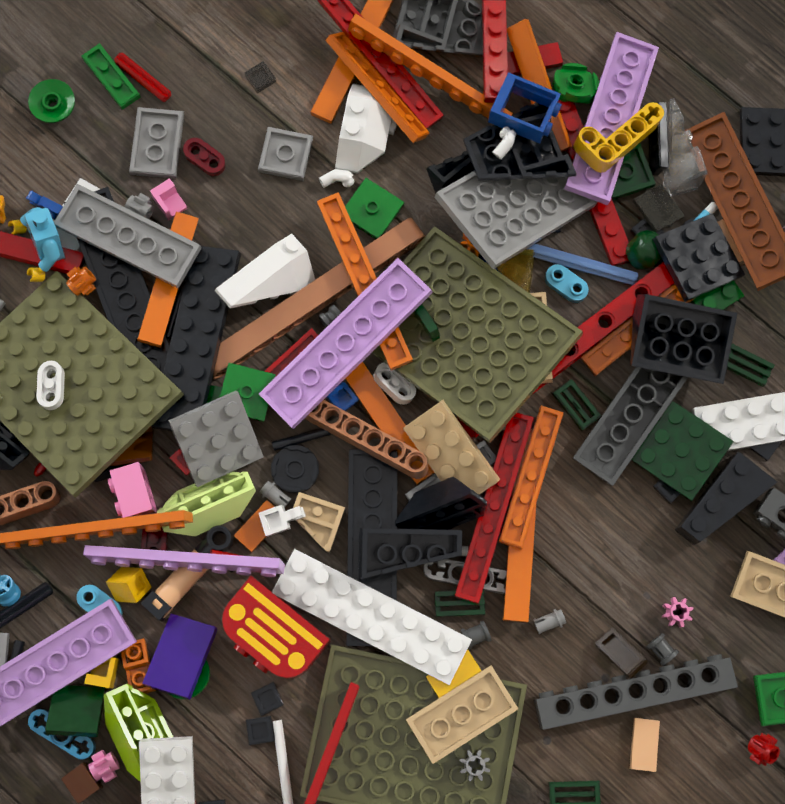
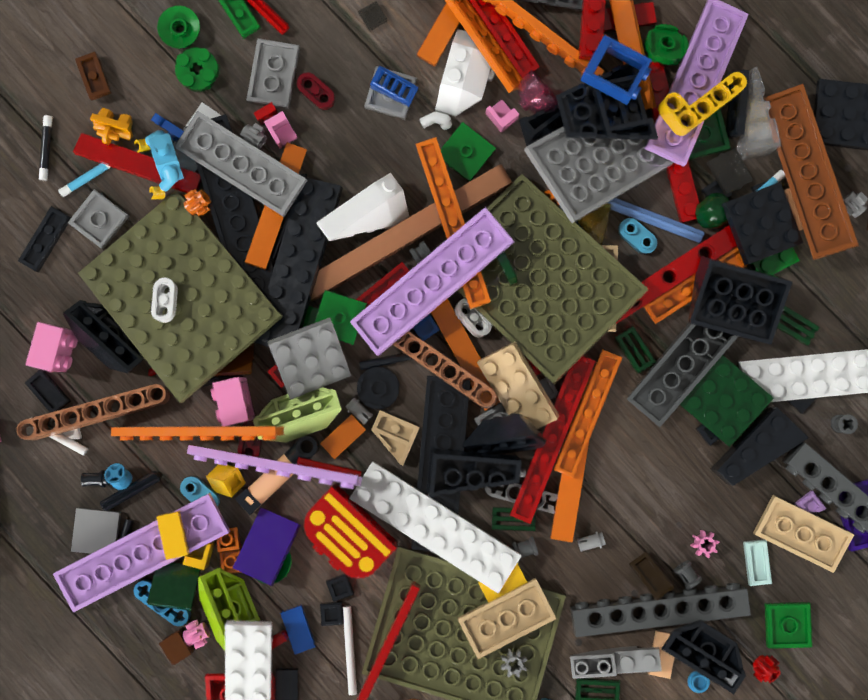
camera: 10 degrees right, 10 degrees up
white plate [259,505,306,537] -> none
white arm [492,126,516,160] -> none
none -> yellow tile [156,511,189,560]
none -> green plate [175,47,219,92]
none -> red plate [253,102,278,125]
none -> red tile [272,629,289,649]
none -> blue tile [281,604,316,654]
none -> blue slope [370,65,419,107]
none -> bright pink panel [485,100,520,133]
none -> clear pink cylinder [518,70,557,113]
none -> light grey slope [570,646,662,679]
none -> black wedge [661,620,746,694]
none -> dark azure plate [687,671,710,693]
none -> light aqua tile [743,539,772,586]

